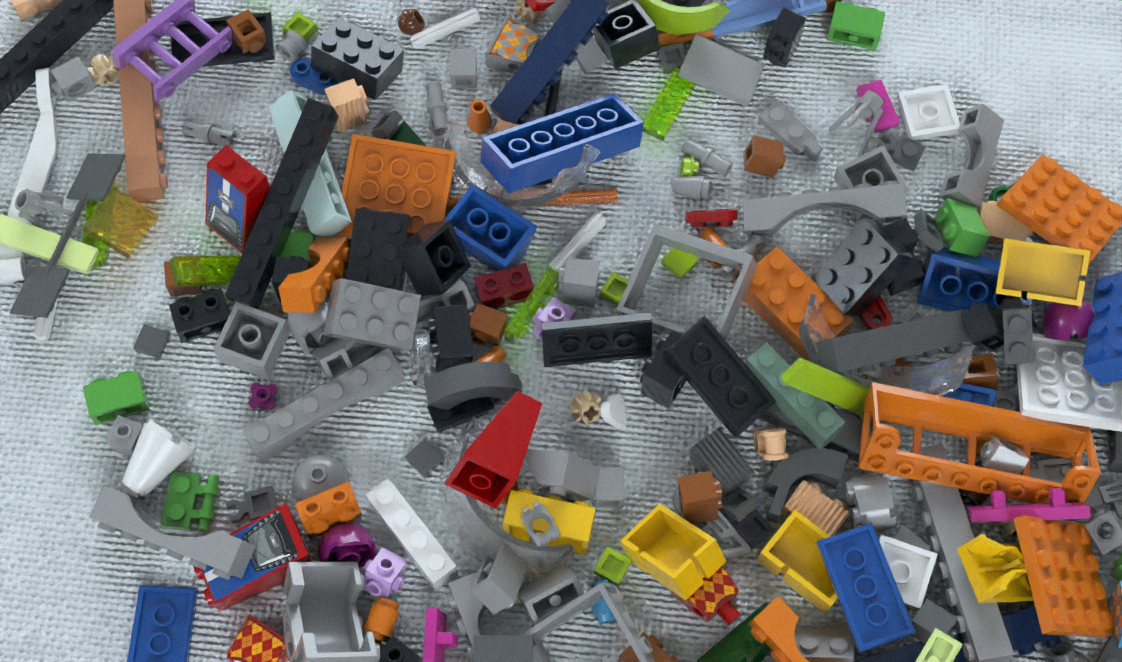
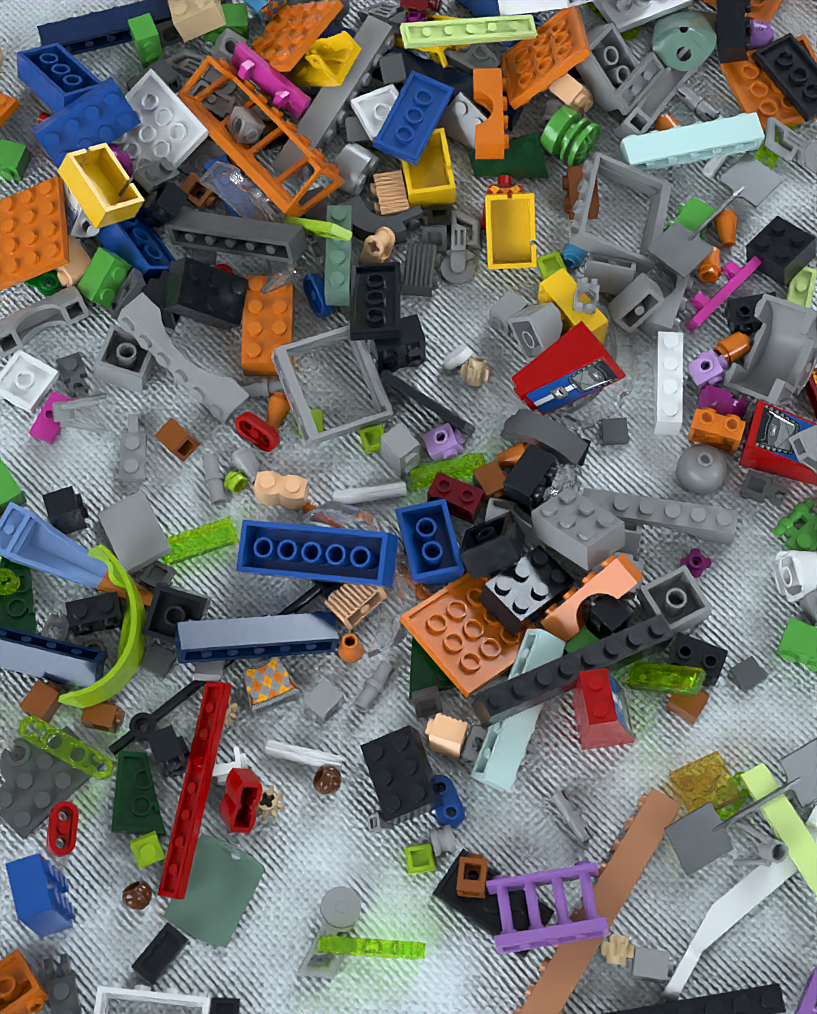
camera: 135 degrees left, 0 degrees up
dark orange brick [677,471,722,524] -> none
none -> light nougat brick [254,471,309,510]

